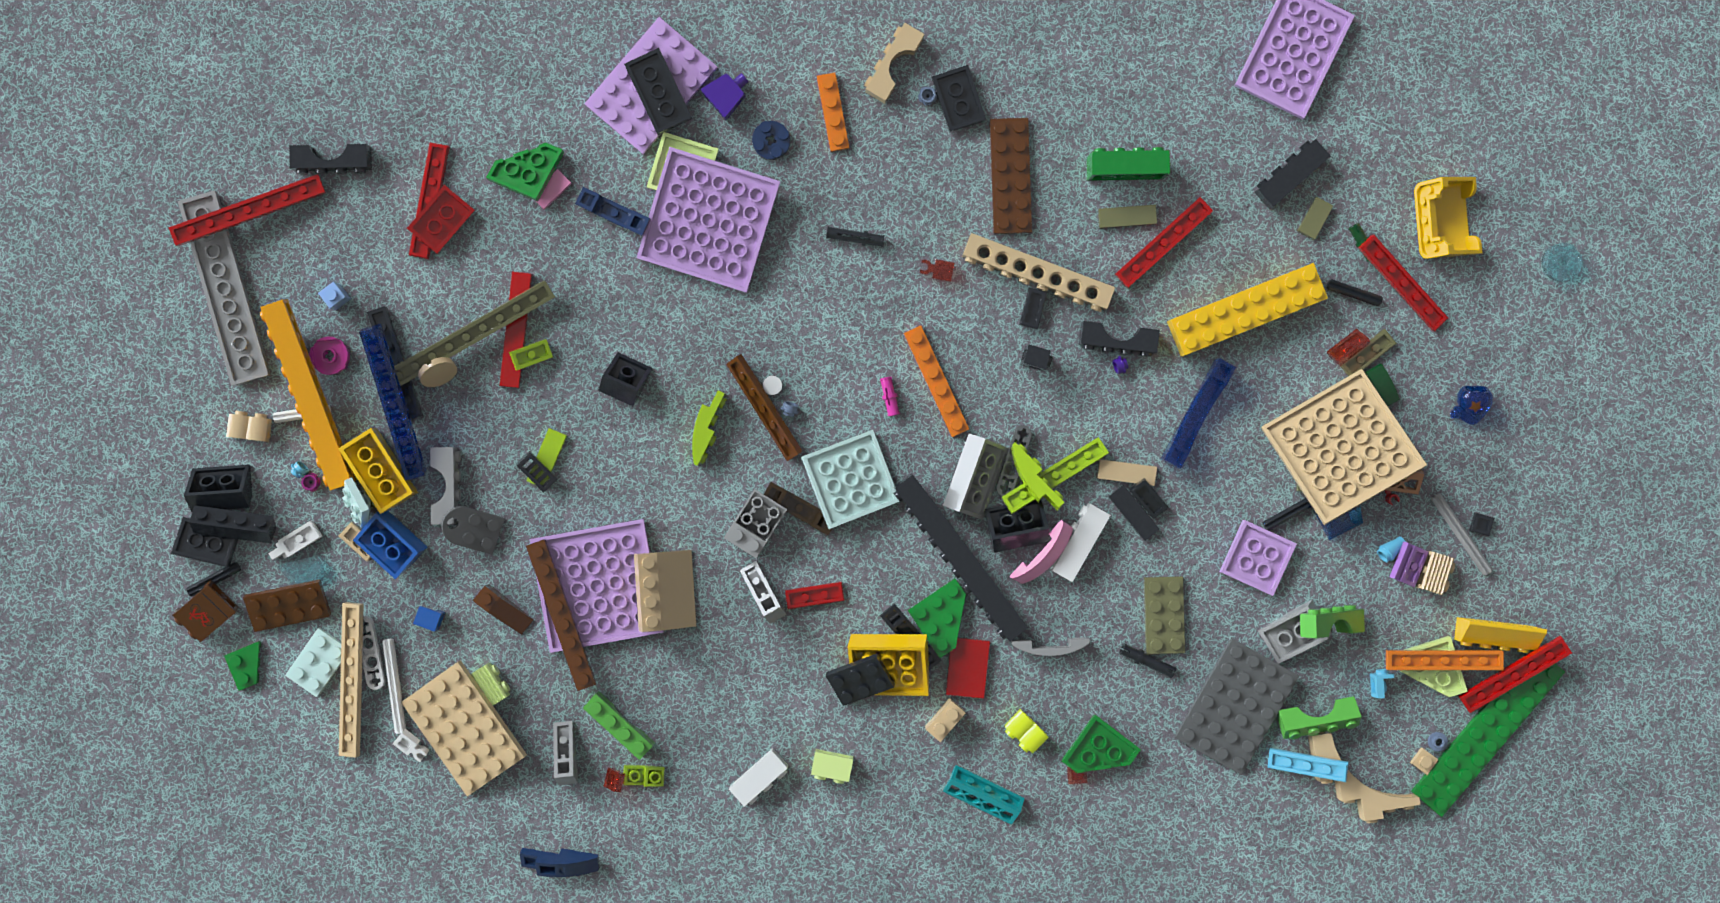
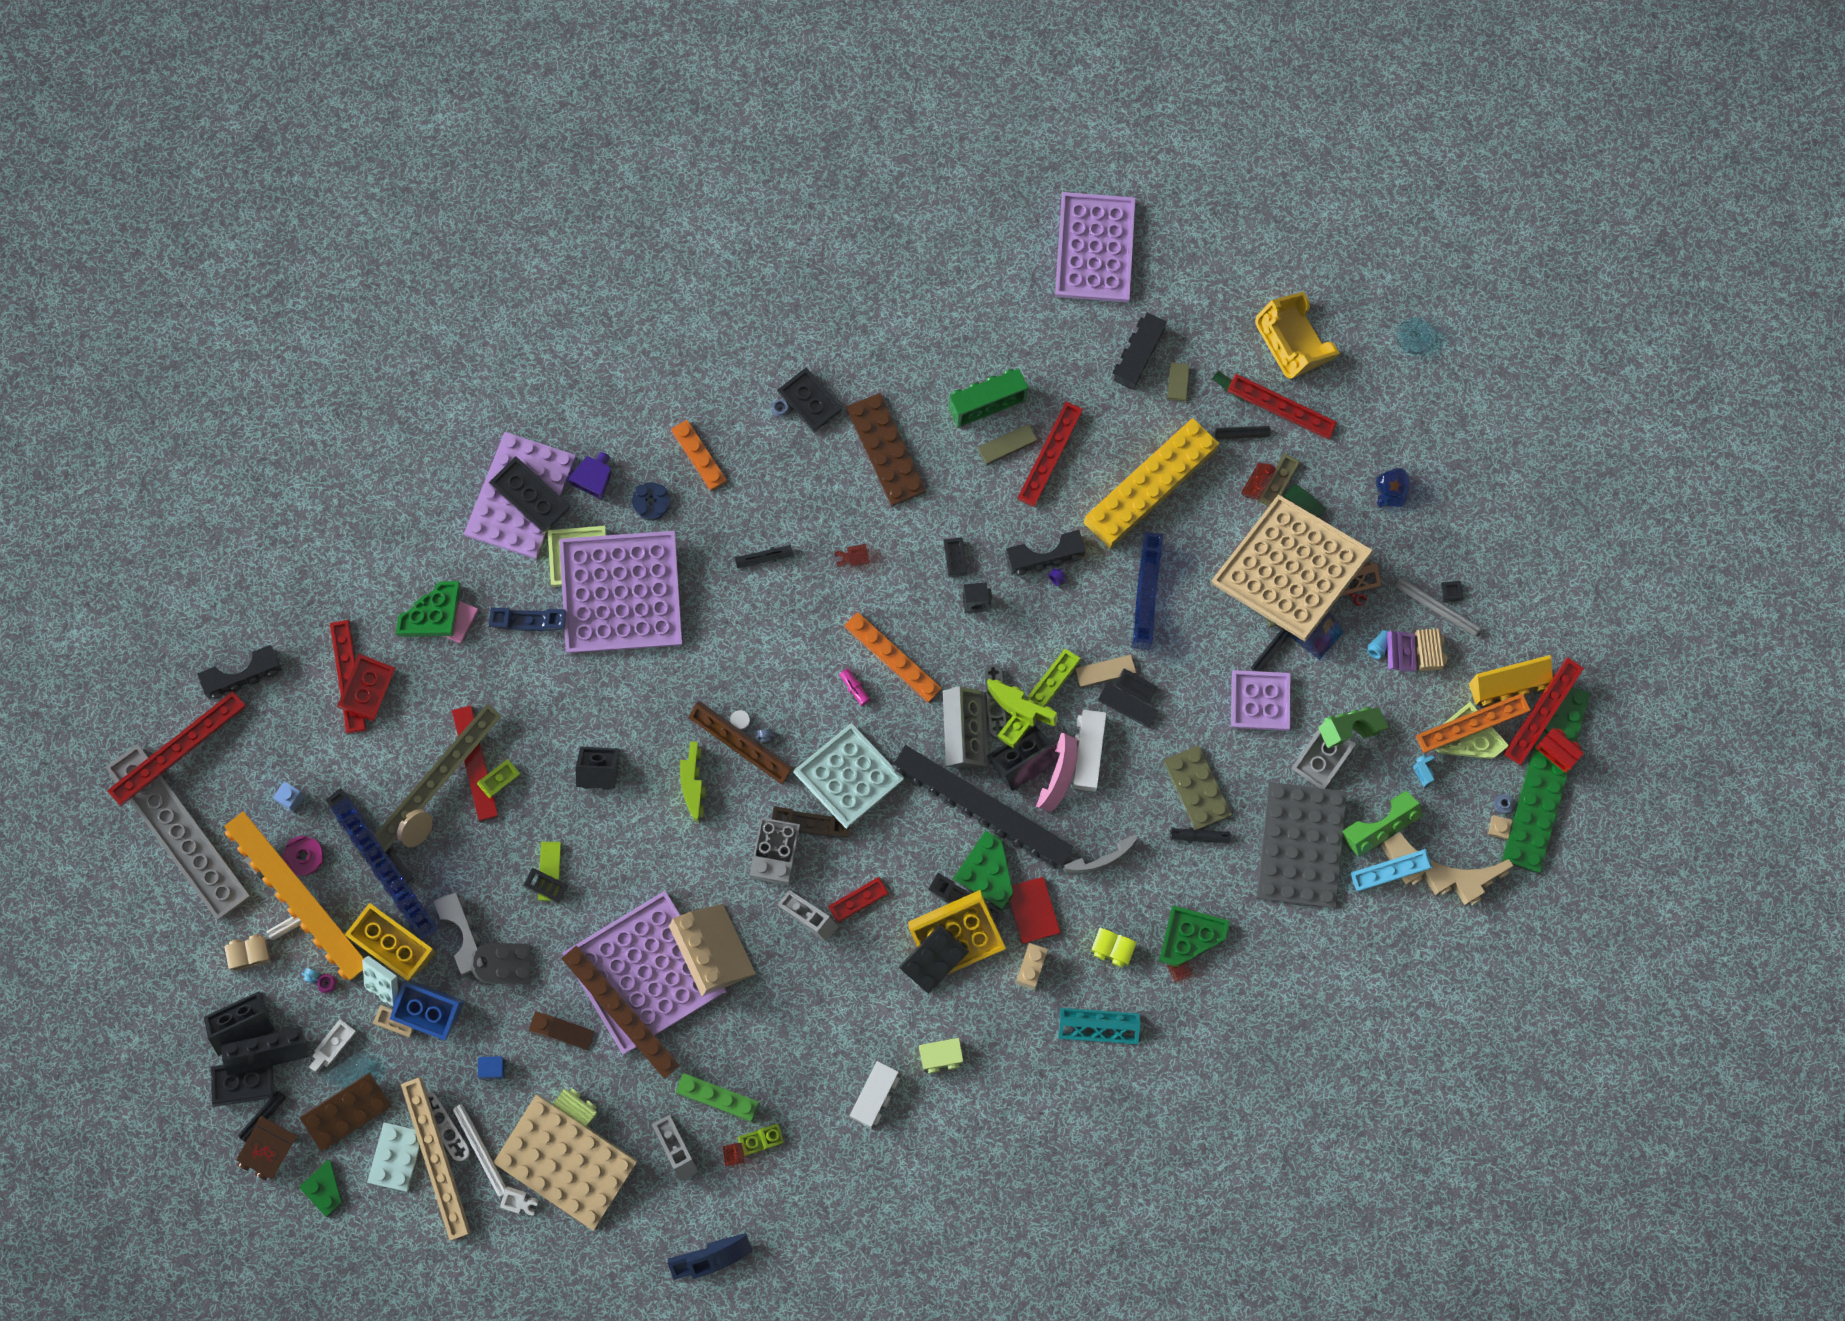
camera: 25 degrees left, 15 degrees down
tan arch [864,23,924,104] -> none
tan brick [962,233,1115,312] -> none
none -> red brick [1536,727,1584,773]

